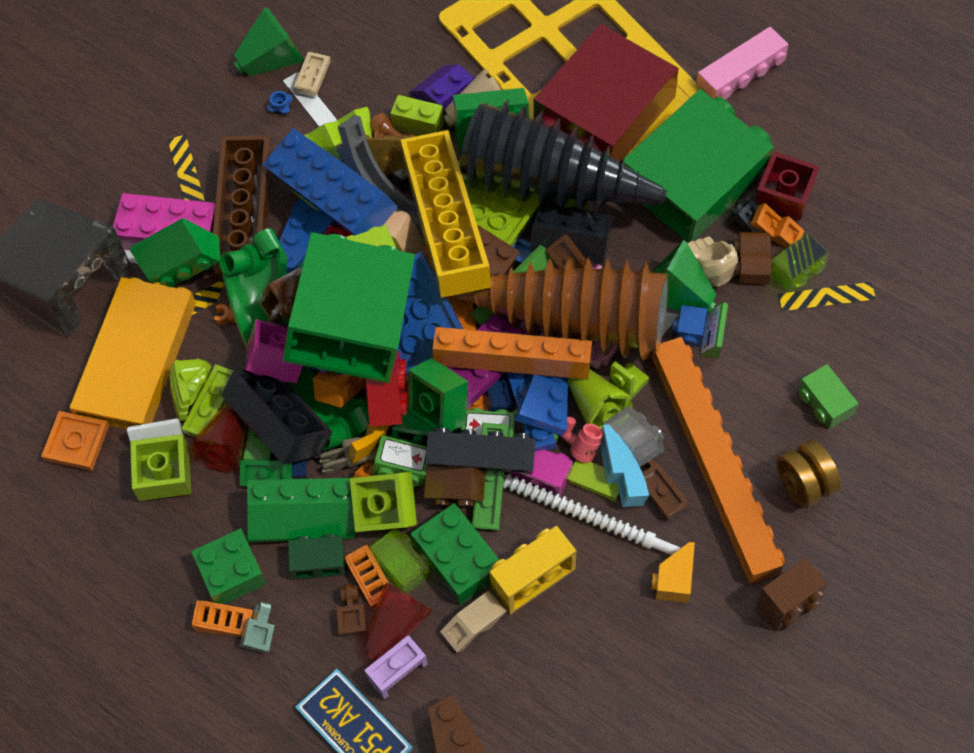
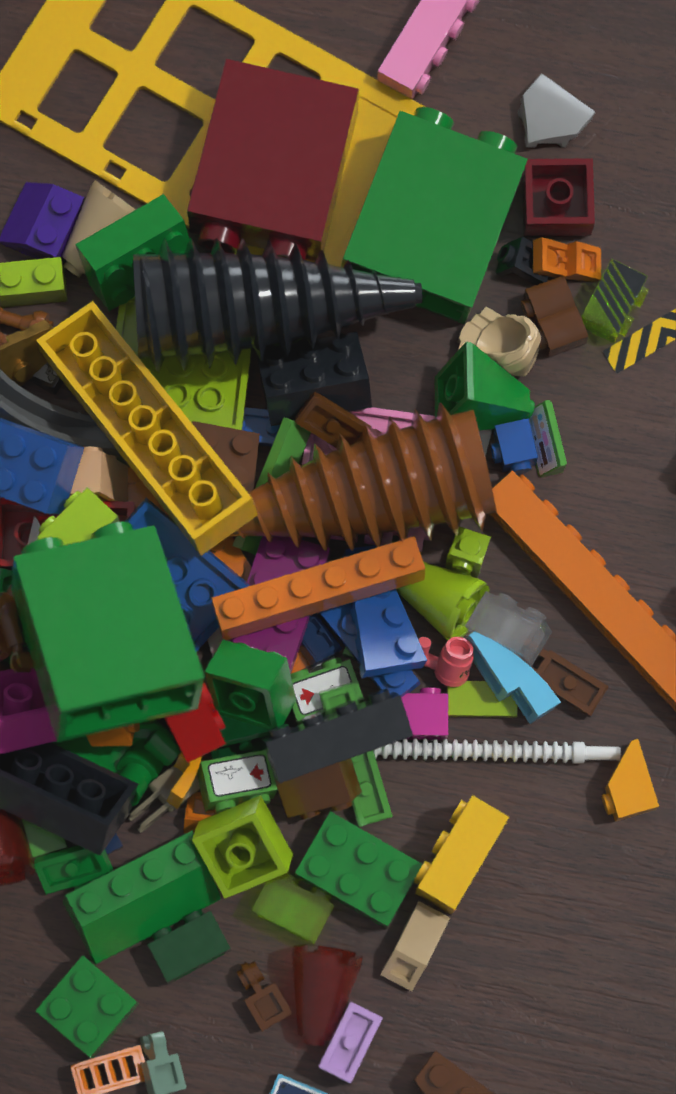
camera: 30 degrees left, 15 degrees up
orange slope [344,545,395,608] -> none
none -> light grey slope [518,74,595,147]

